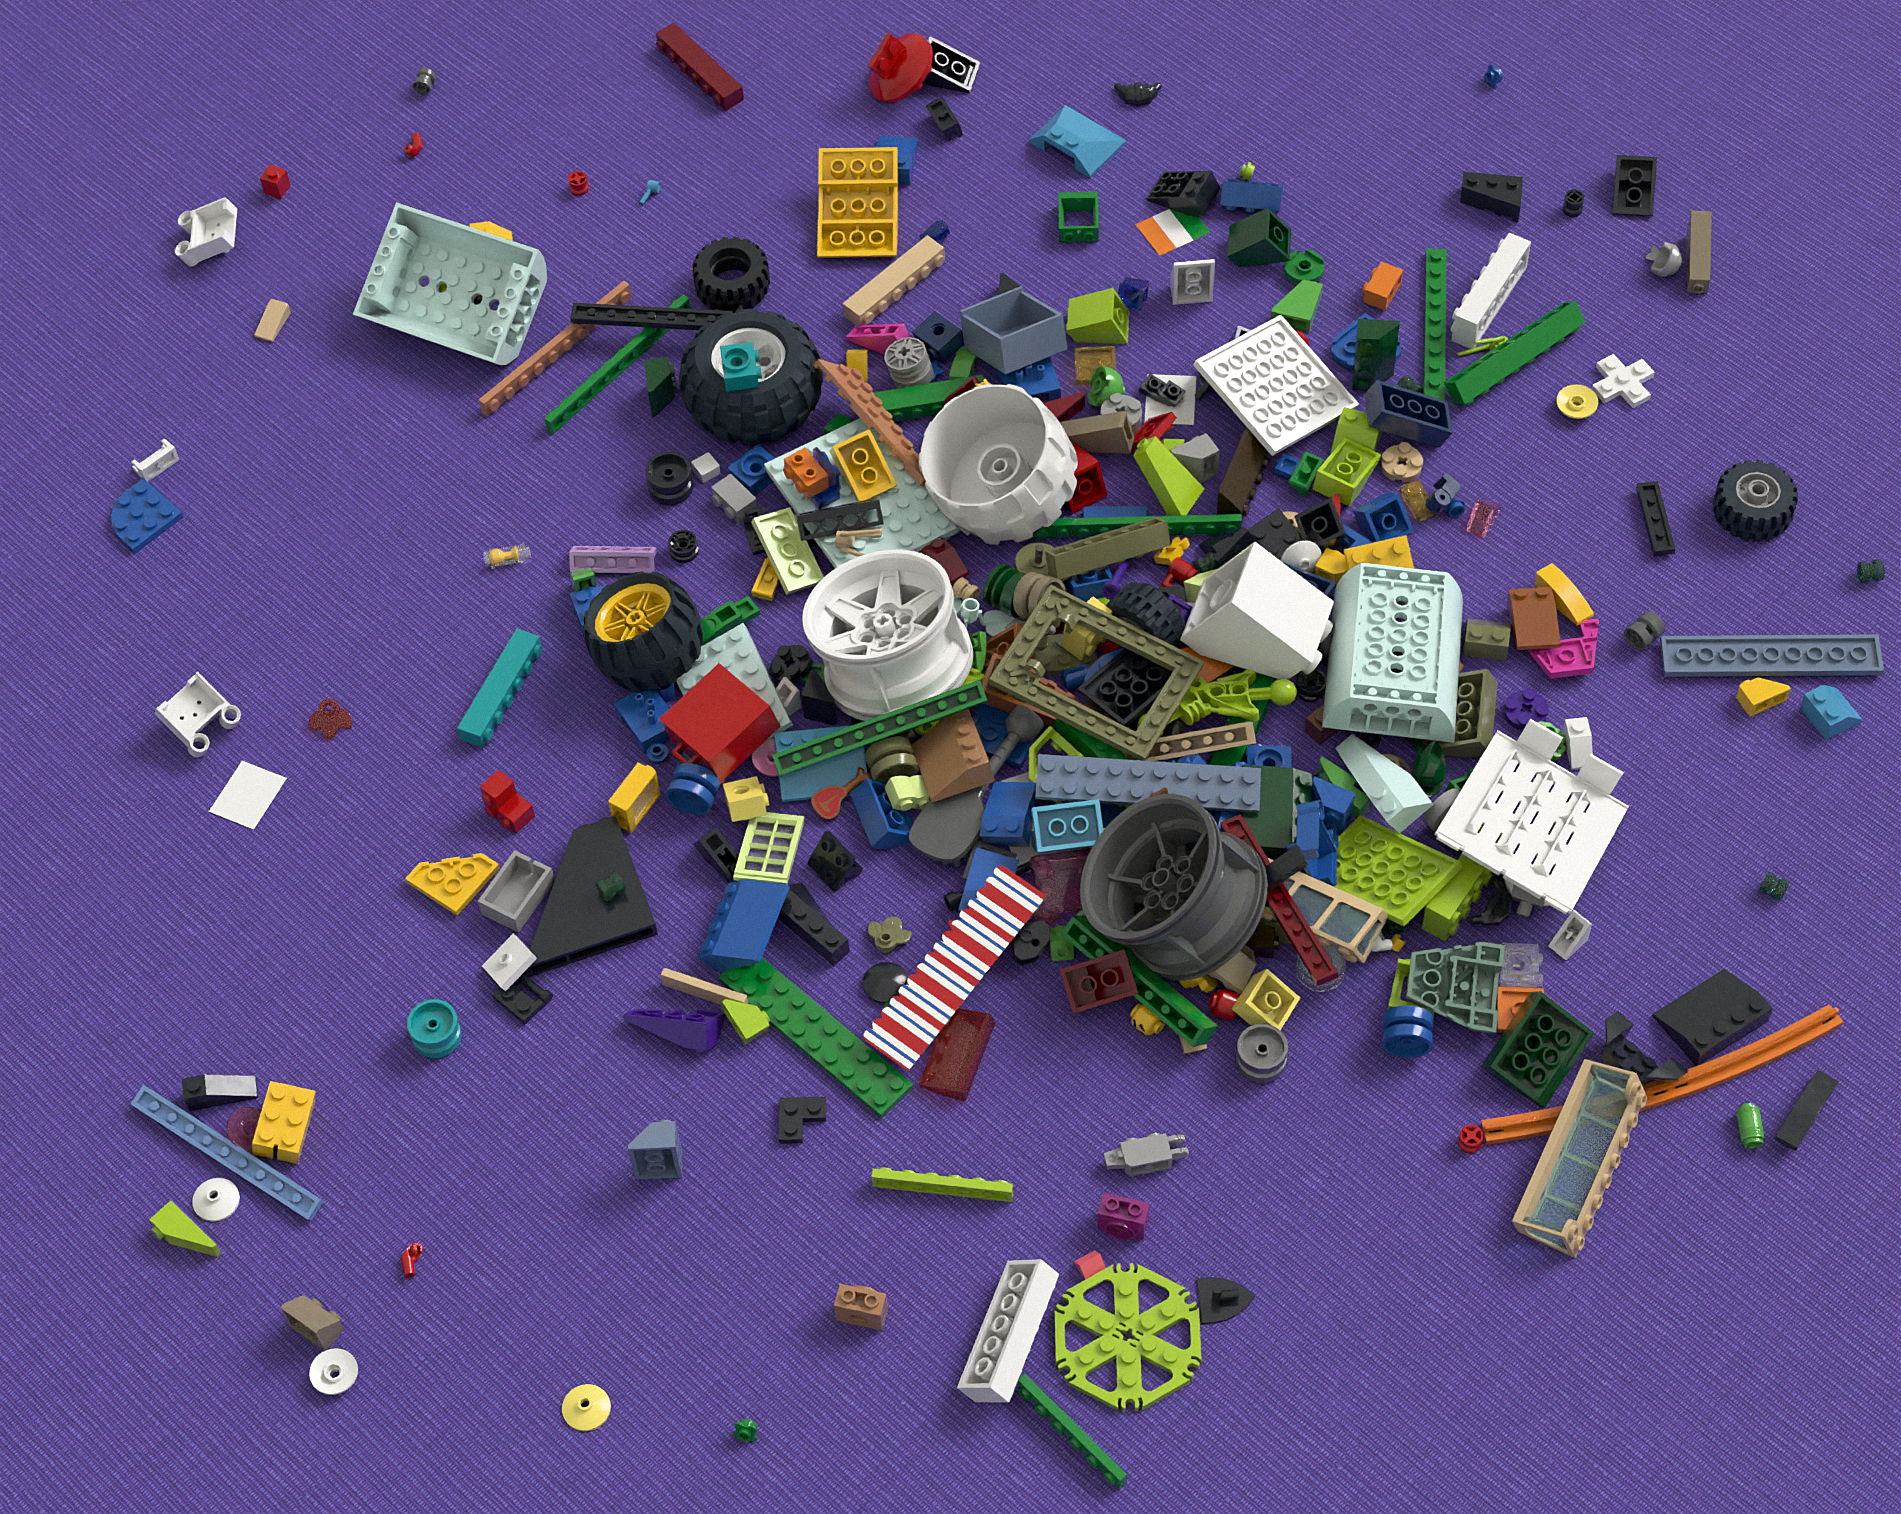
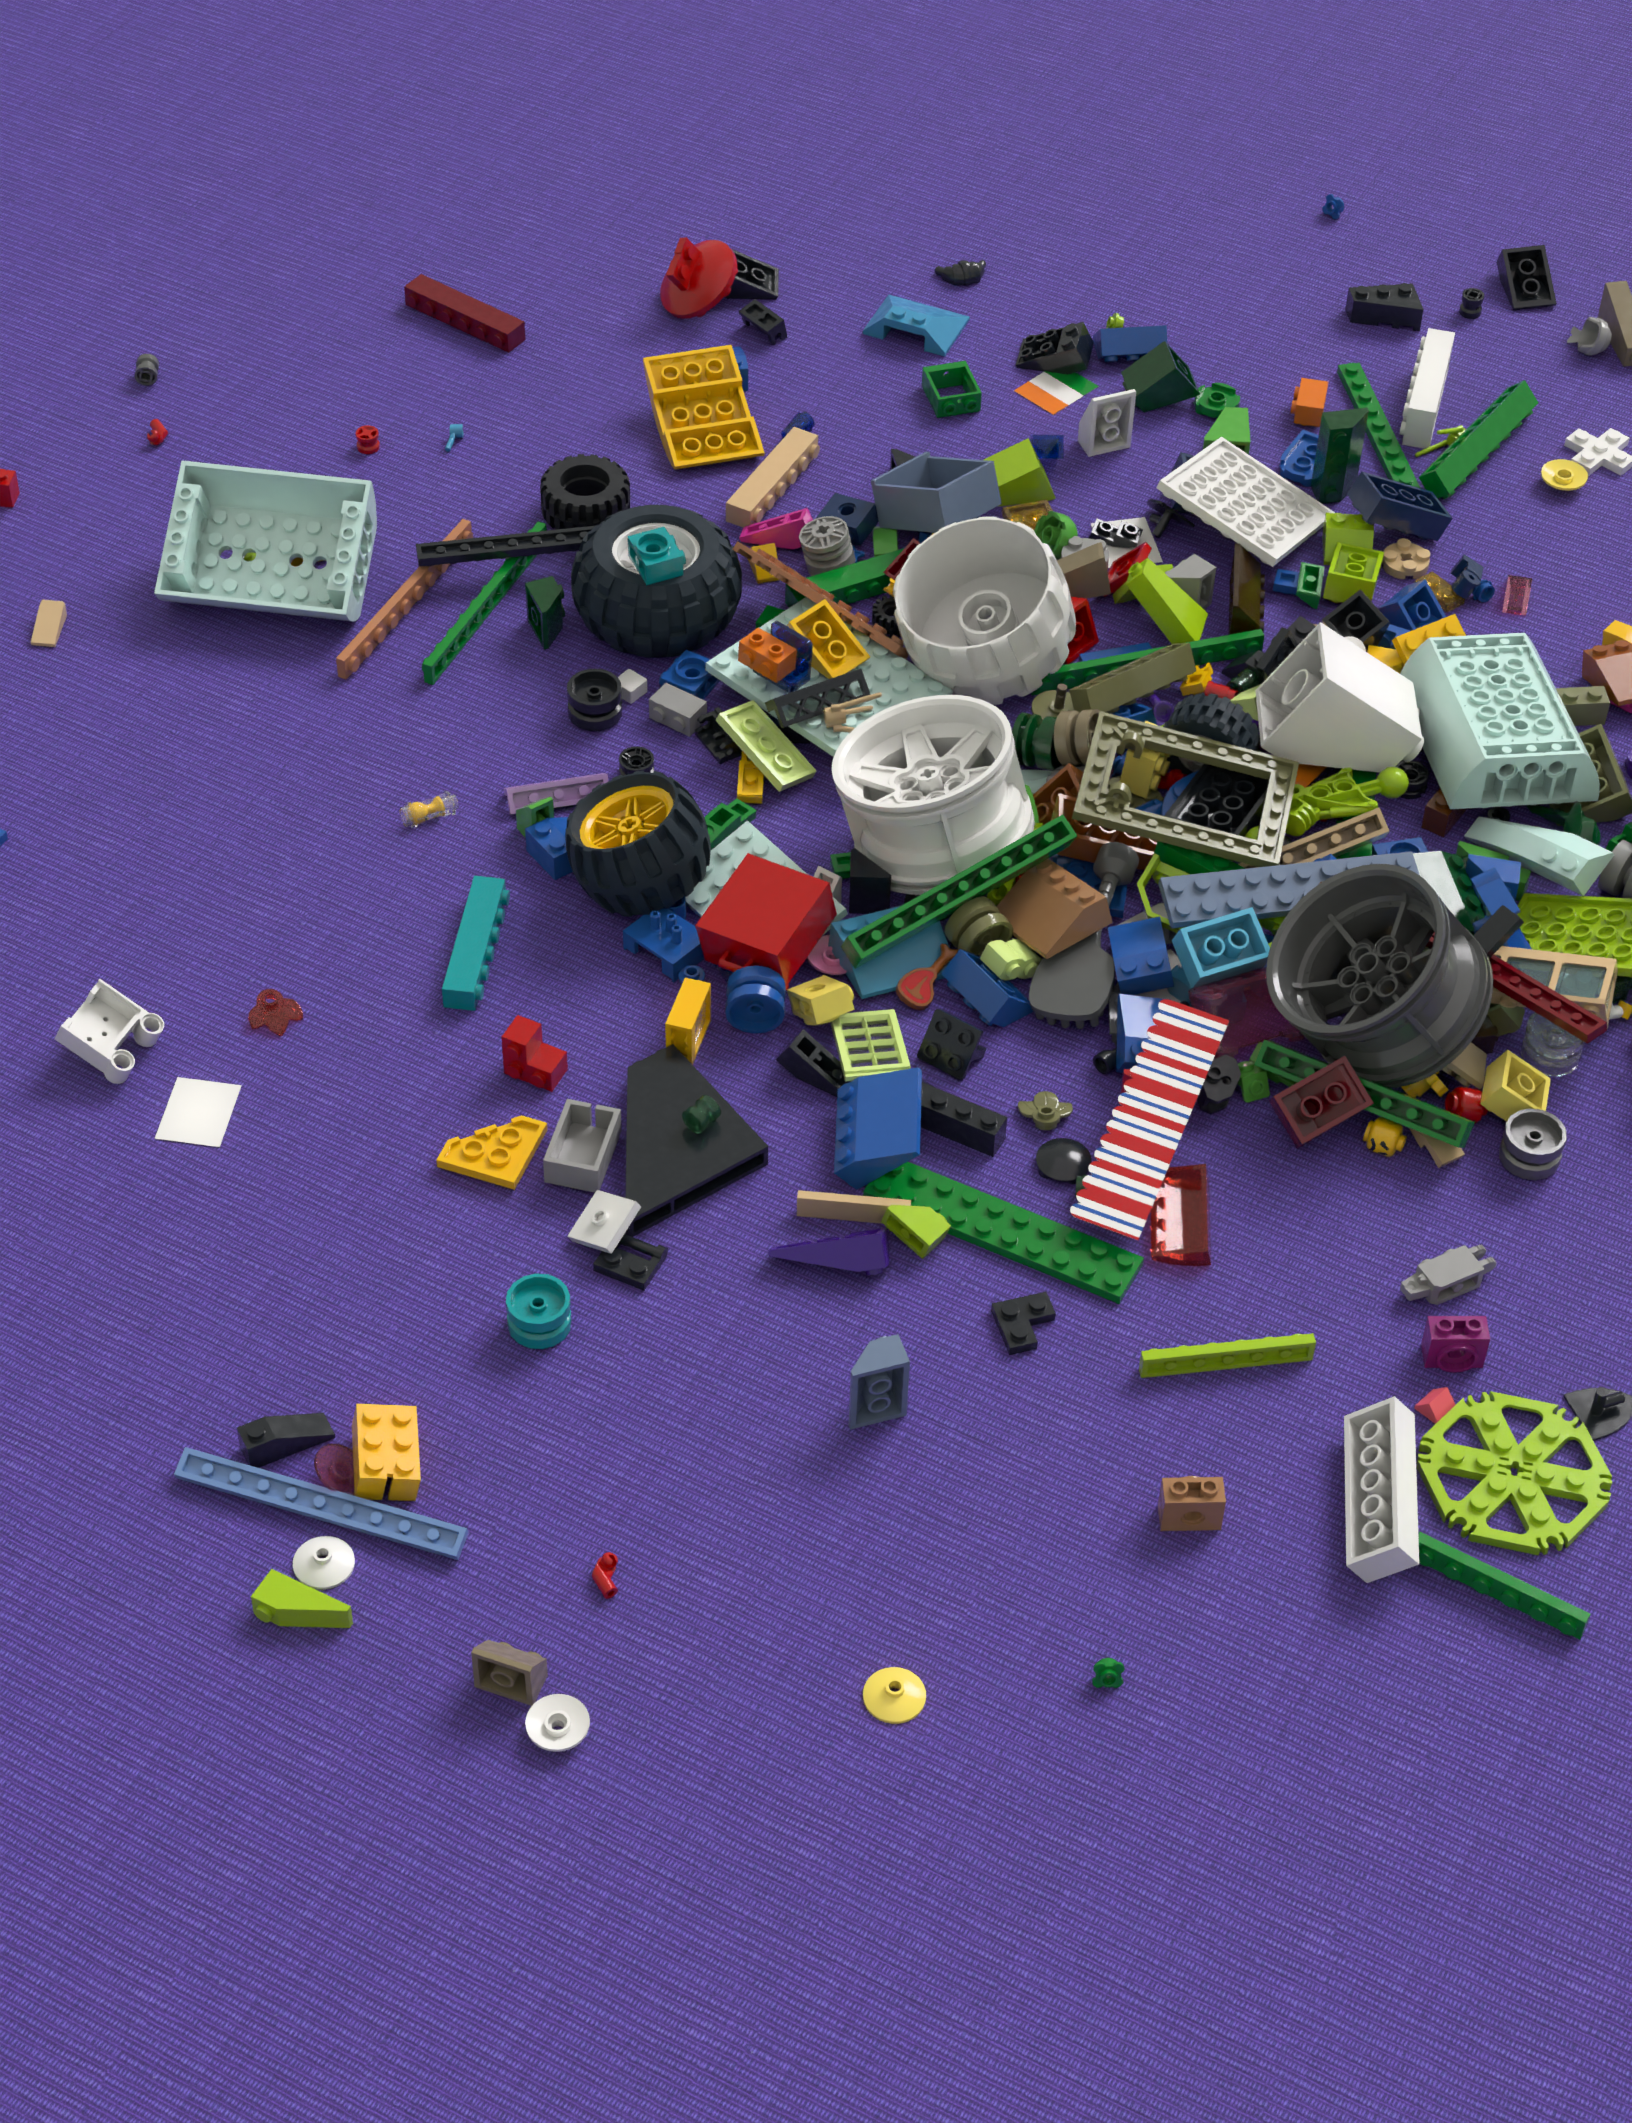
camera: 20 degrees left, 10 degrees down
black plate [769,645,813,684] -> none

